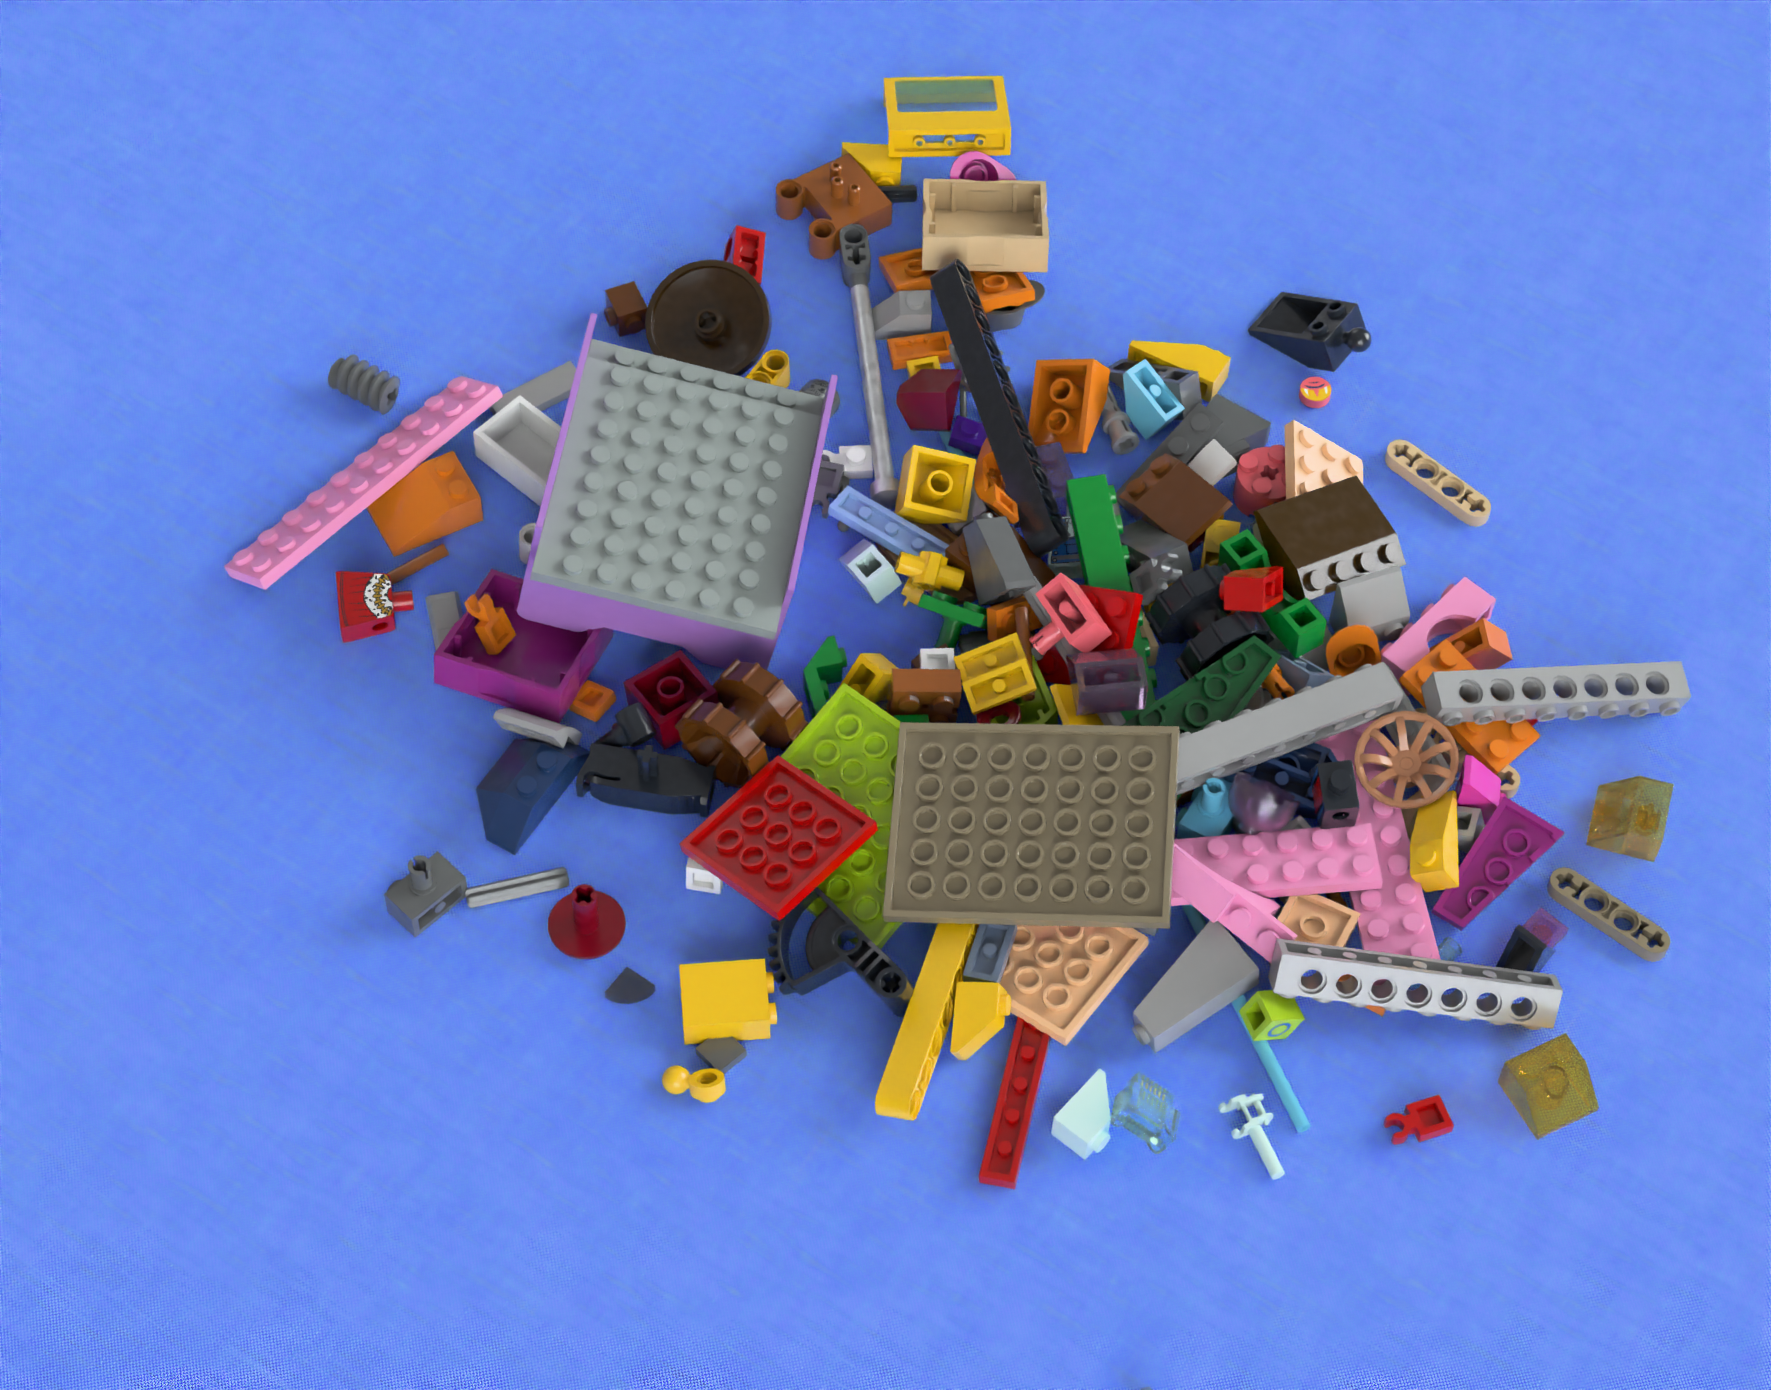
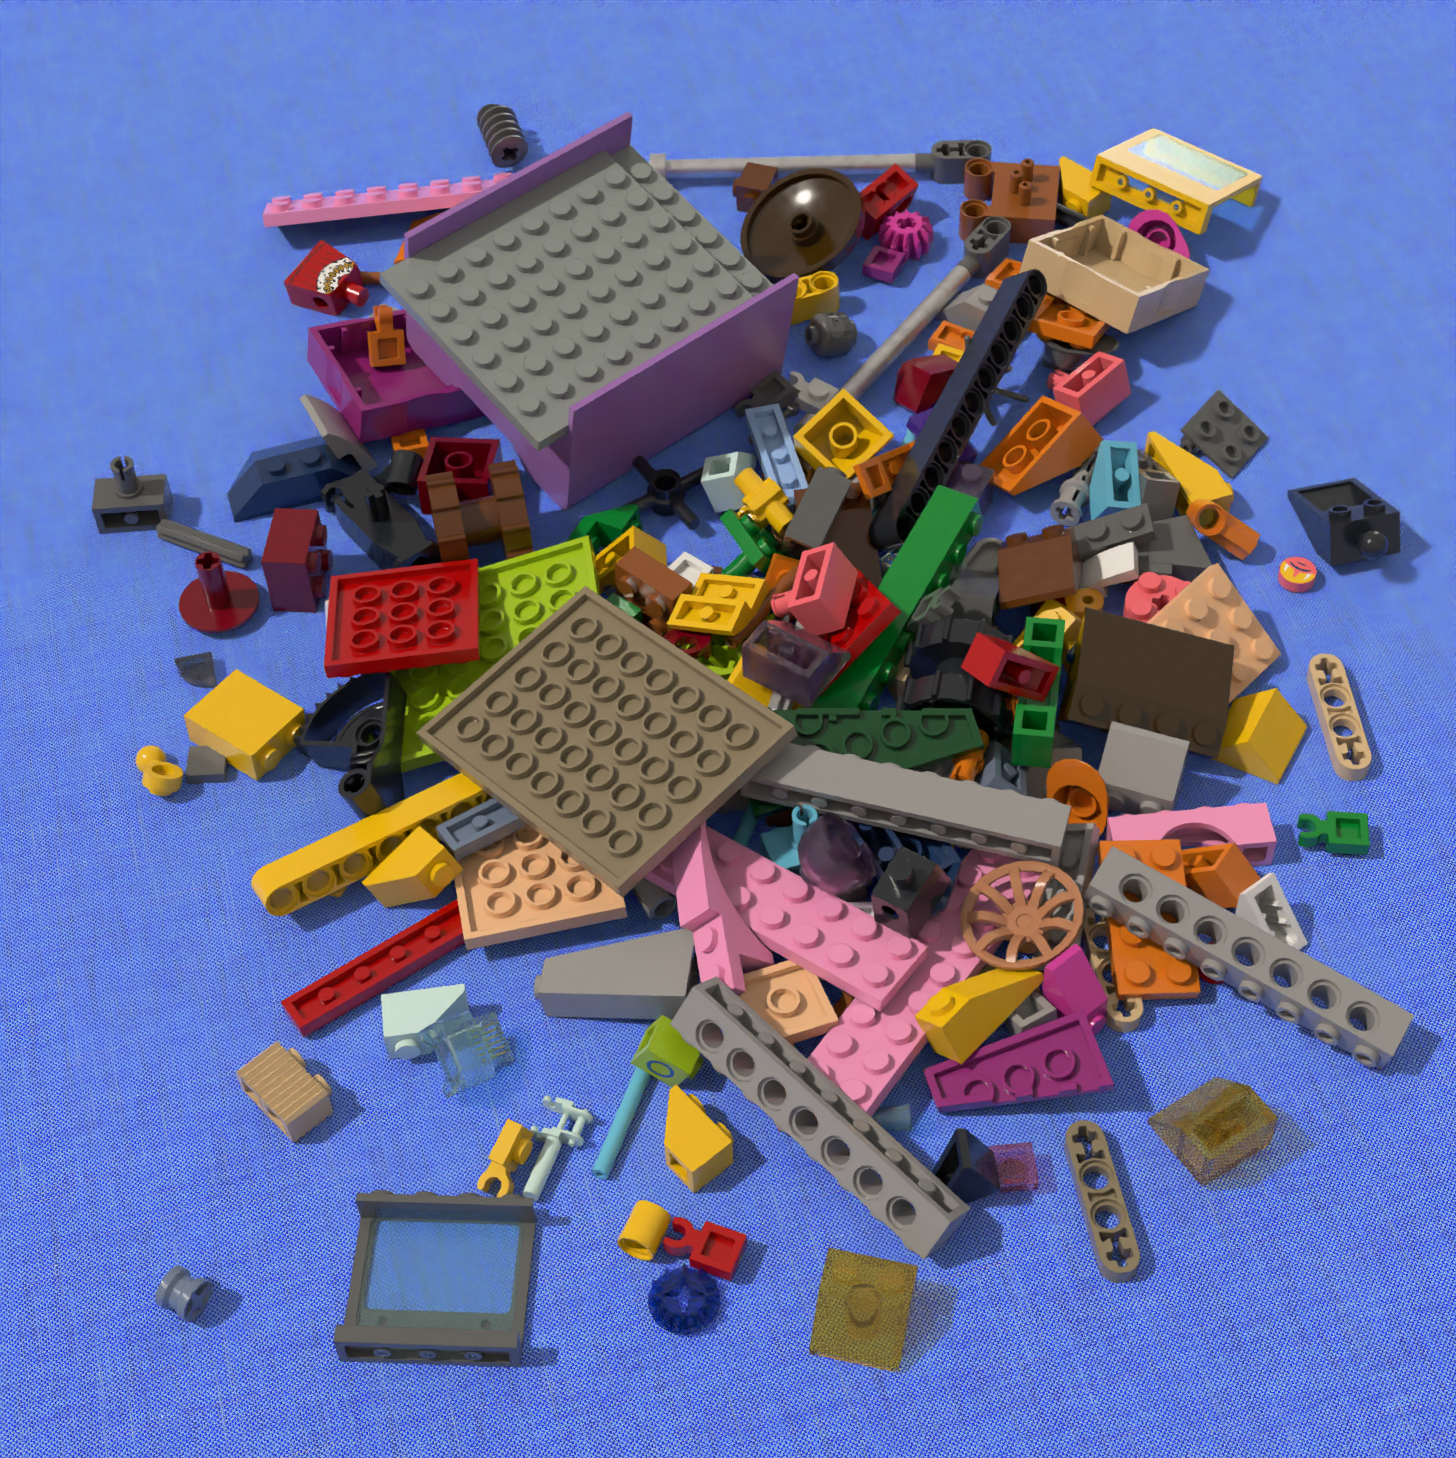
camera: 45 degrees right, 5 degrees down
none -> tan brick [236,1041,333,1143]
none -> dark red brick [261,508,333,613]
none -> panel [333,1190,537,1368]
none -> yellow plate [477,1119,534,1197]
none -> yellow beam [617,1200,672,1261]
none -> black bar [621,455,704,530]
none -> clear blue gear [648,1263,720,1335]
none -> flat silver piece [649,140,992,184]
none -> yellow slope [664,1085,734,1193]
none -> magenta plate [862,245,905,283]
none -> dark pink gear [878,209,934,263]
none -> coral brick [1047,351,1131,426]
none -> dark grey hinge [1180,389,1269,479]
none -> orange piece [1186,499,1260,560]
none -> yellow slope [1210,688,1307,785]
none -> white slope [1235,873,1308,950]
none -> green plate [1297,811,1370,855]

